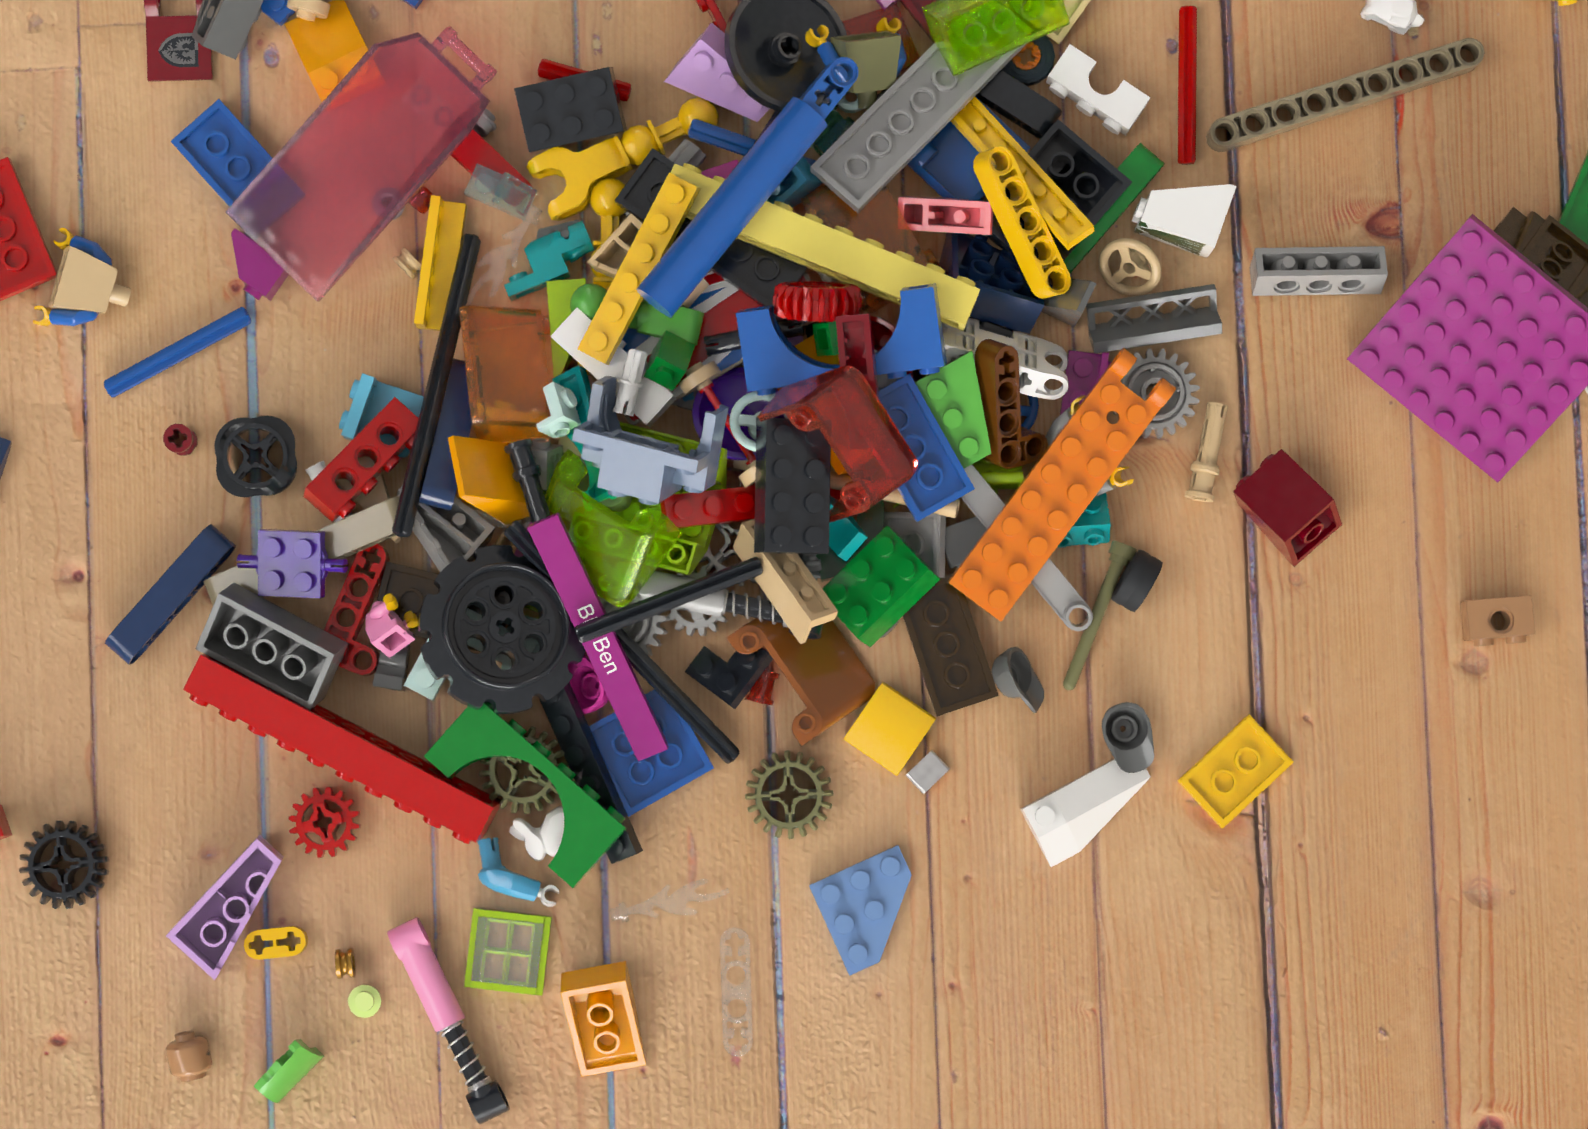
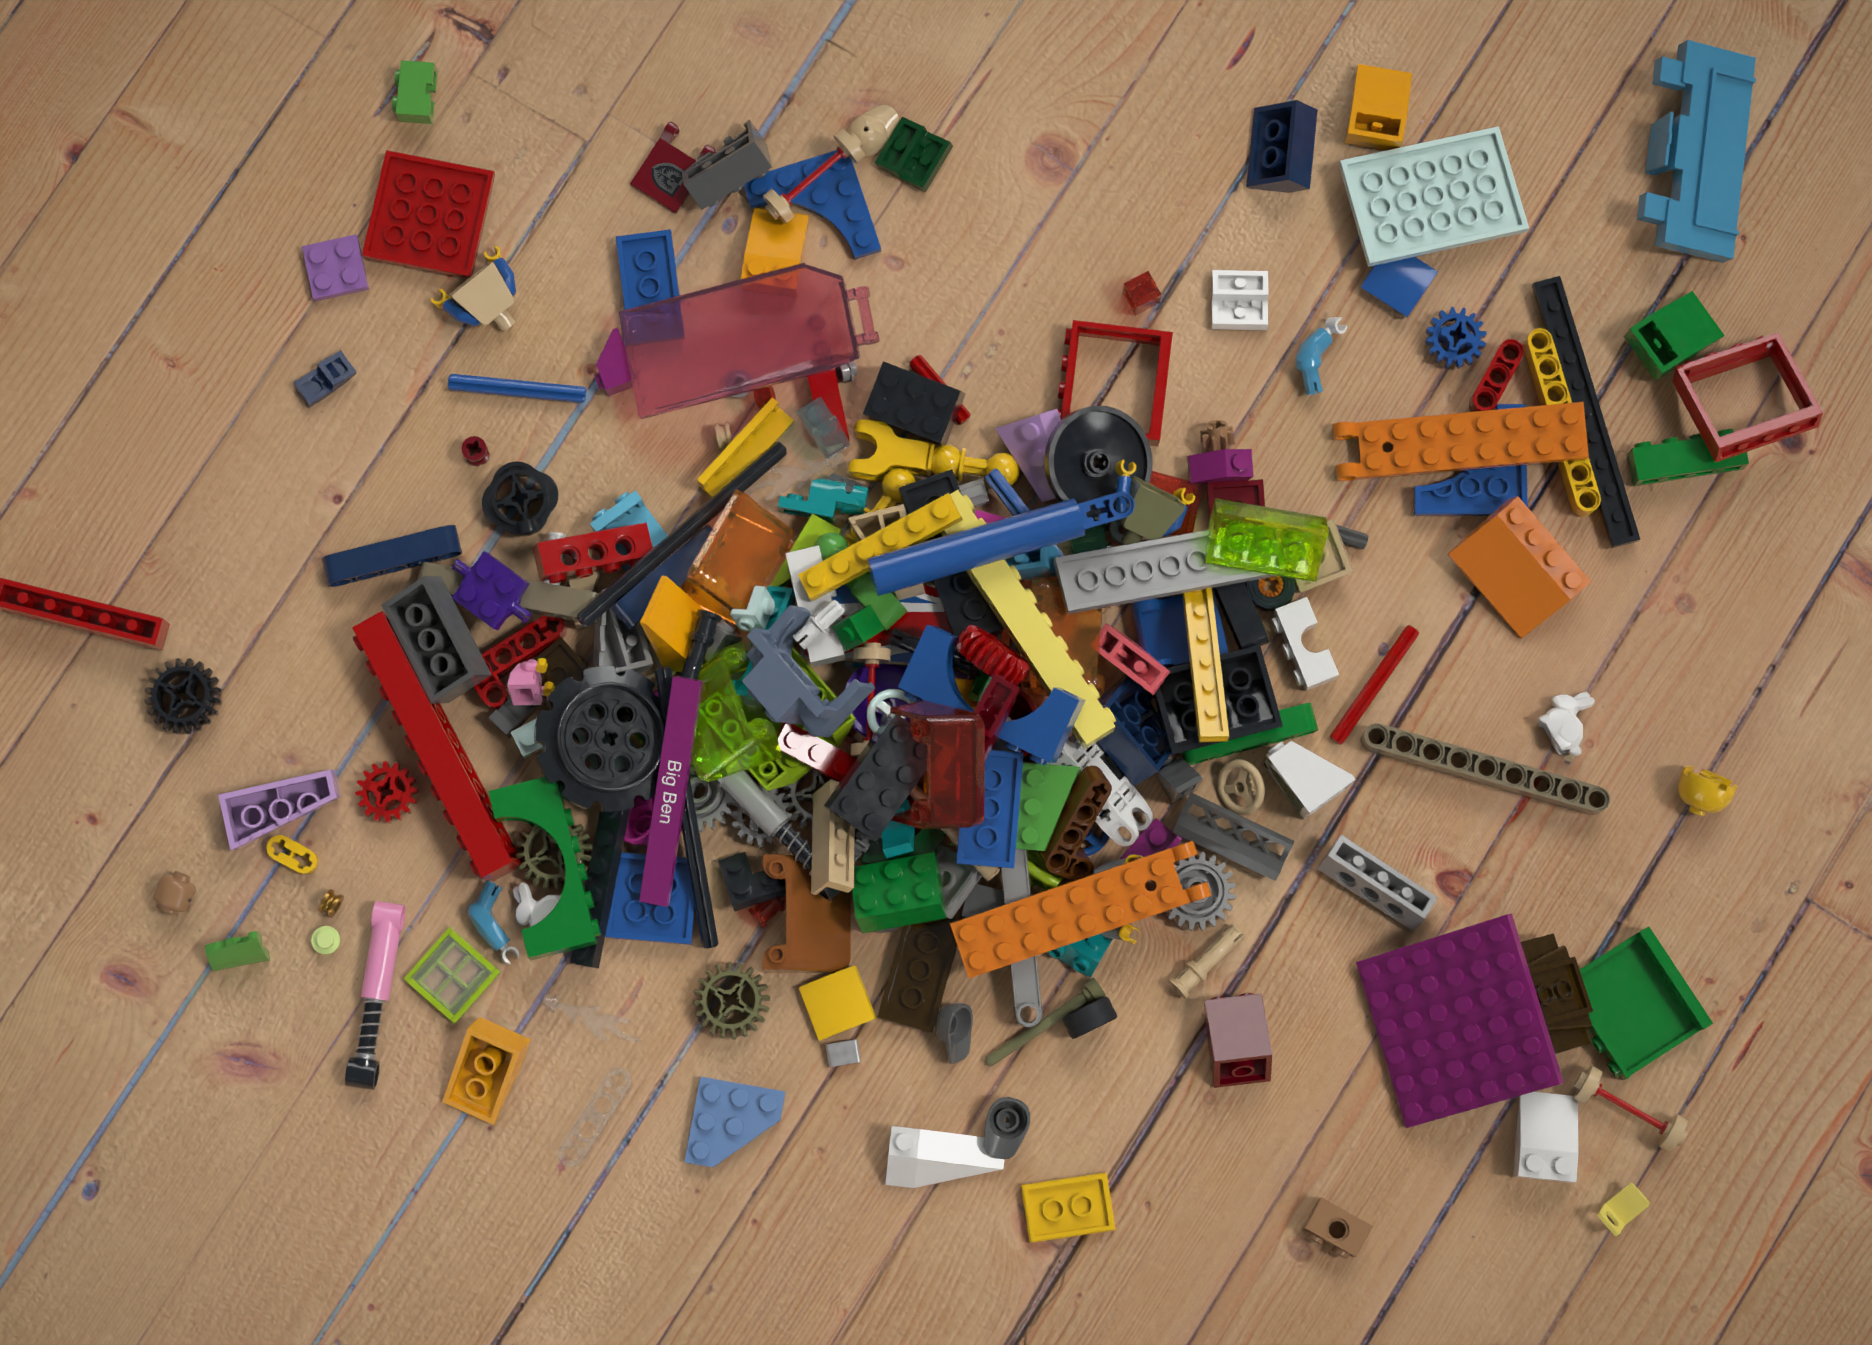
camera: 35 degrees right, 5 degrees down
black axle [575,557,763,643] -> none
yellow beam [973,146,1071,299] -> none

